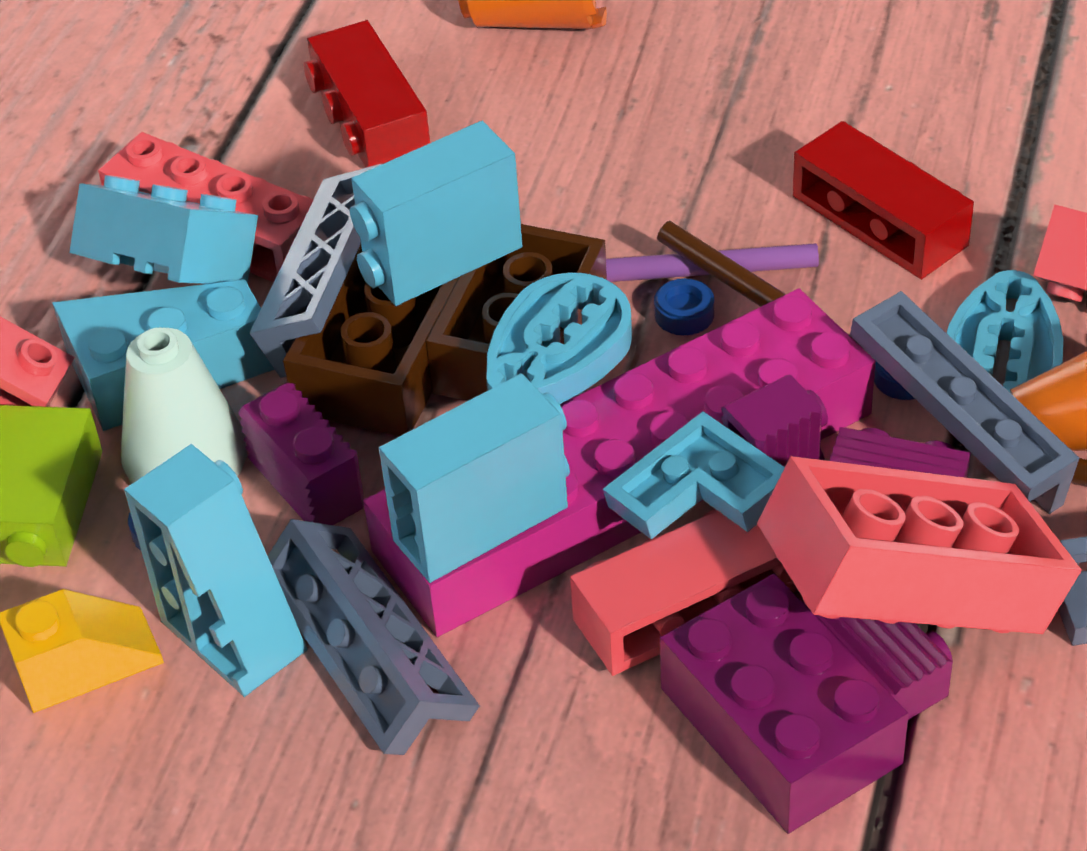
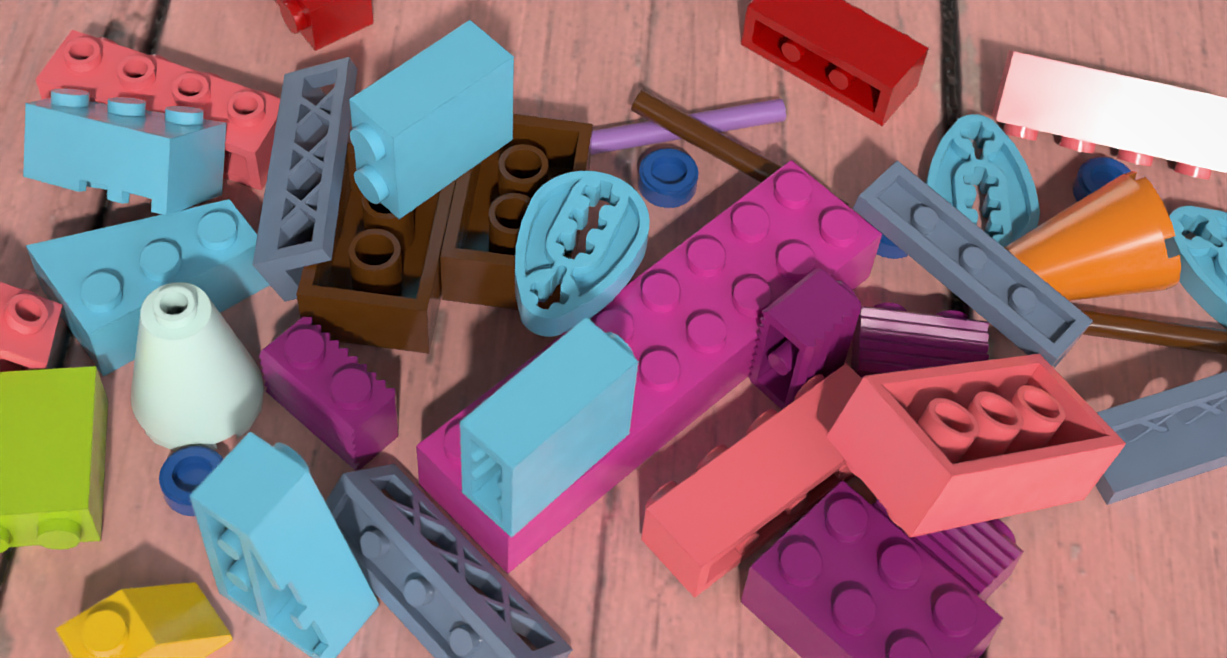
camera: 20 degrees left, 10 degrees up
medium azure plate [603,411,785,539] -> none

